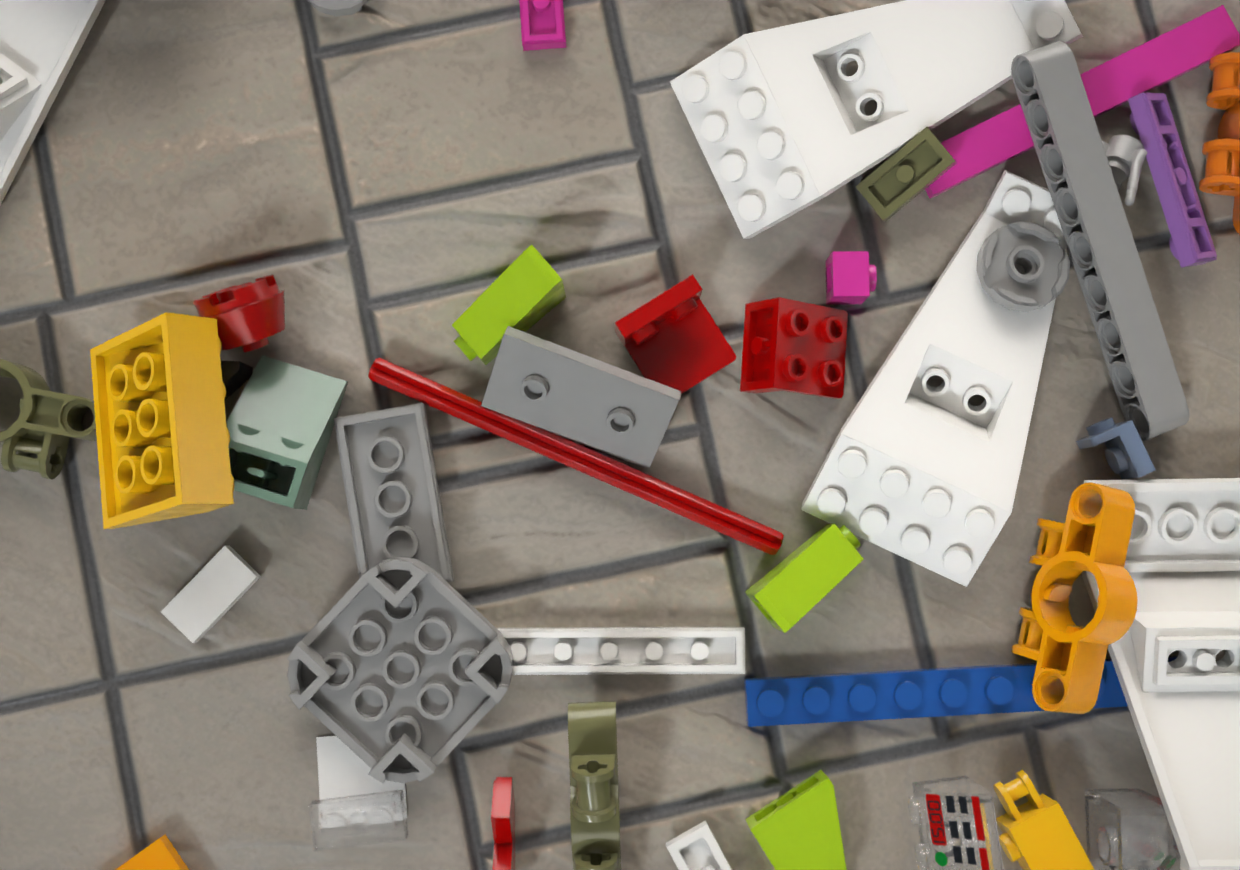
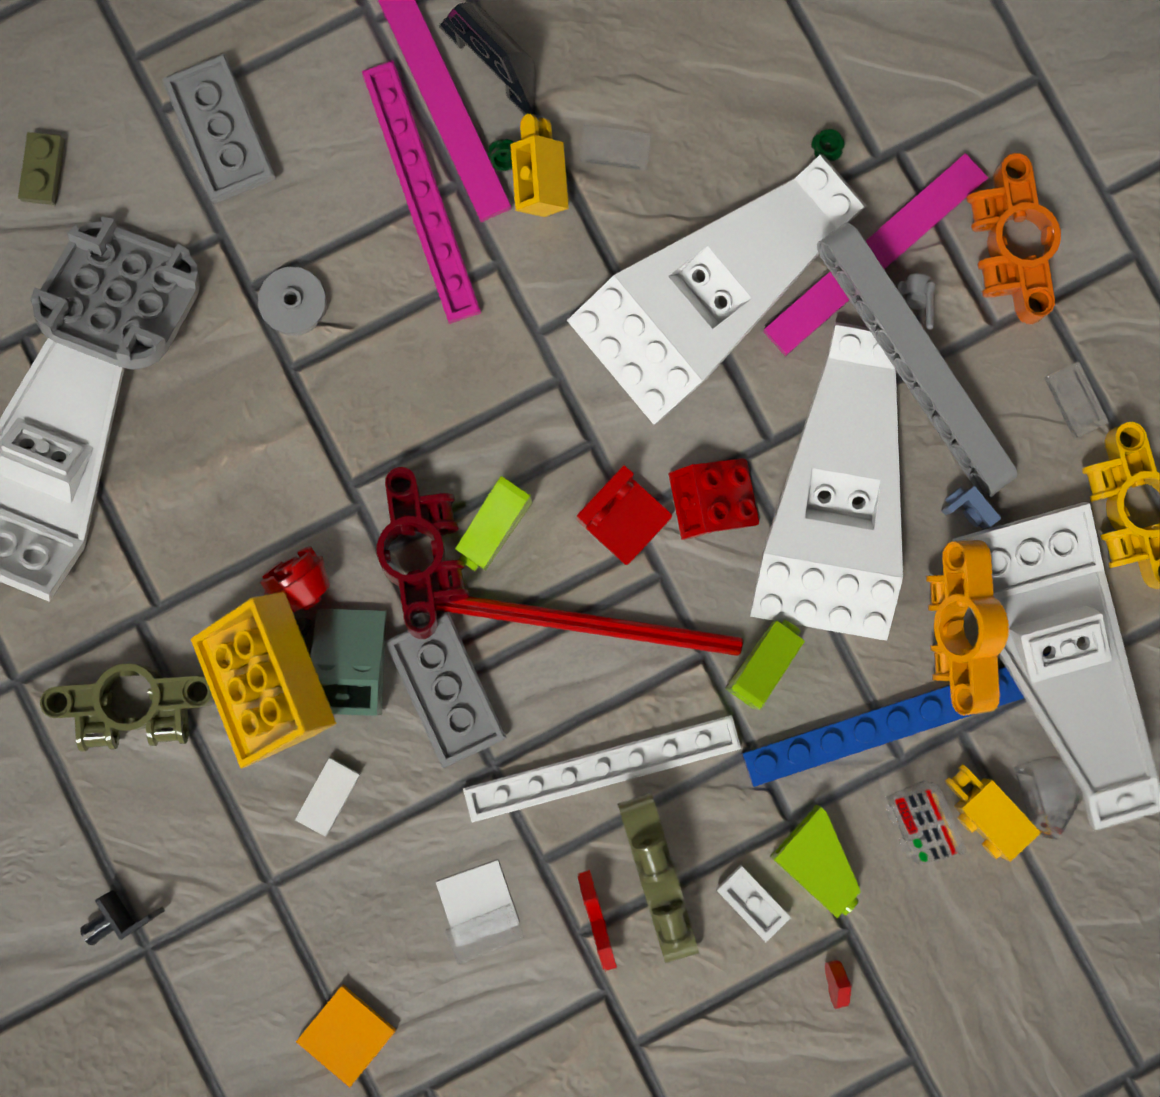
camera: 15 degrees left, 0 degrees up
light grey tile [287,557,514,784] -> none
light grey plate [481,326,682,469] -> none
dark pink plate [825,251,877,305] -> none
olive plate [856,127,957,222] -> none
light grey plate [976,221,1070,312] -> none
medium lavender plate [1128,93,1217,268] -> none
none -> dark red piece [377,467,469,639]

